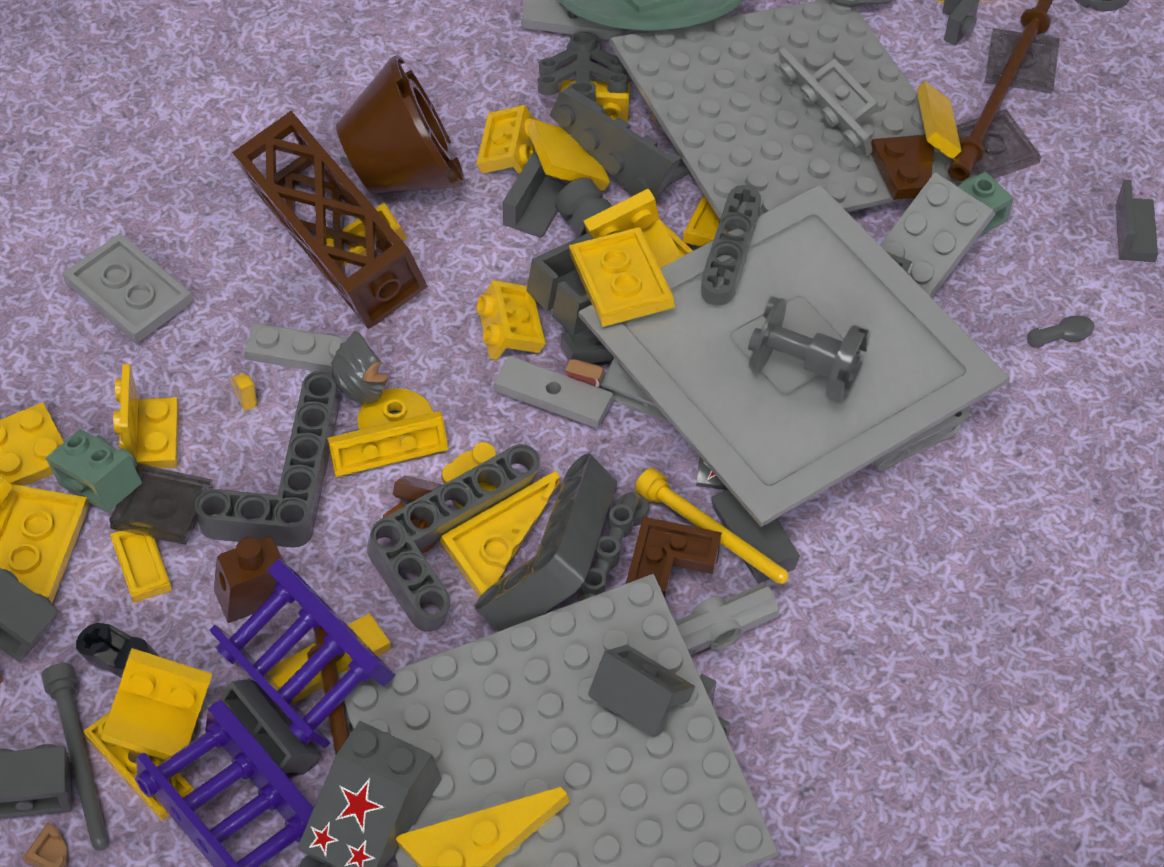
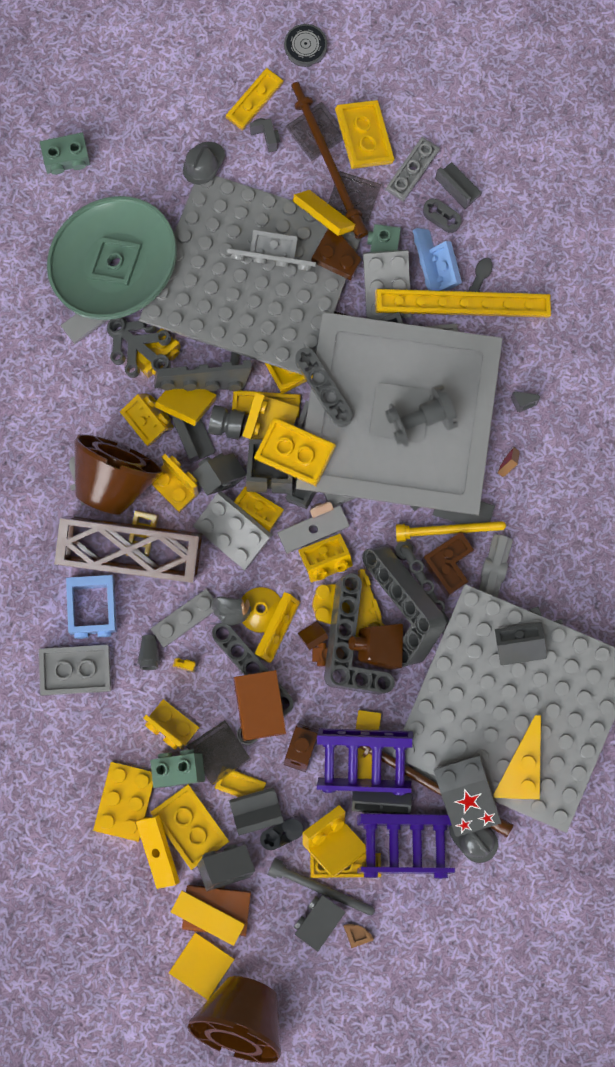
camera: 50 degrees left, 25 degrees up
none -> light blue window [66,575,117,639]
none -> dark grey cone [137,635,160,671]
none -> yellow bracket [152,454,199,513]
none -> dark grey brick [193,453,247,496]
none -> light grey plate [193,491,272,570]
none -> dark grey panel [229,788,284,836]
none -> dark orange piece [234,670,286,741]
none -> yellow bracket [298,534,353,583]
none -> yellow plate [335,100,394,169]
none -> reddish brown torso [348,624,403,670]
none -> yellow tile [375,289,551,318]
none -> light grey tile [385,137,440,202]
none -> light blue bracket [413,228,462,291]
none -> dark grey beam [423,199,461,233]
none -> medium nougat tile [497,447,520,477]
none -> dark grey slope [511,392,540,413]

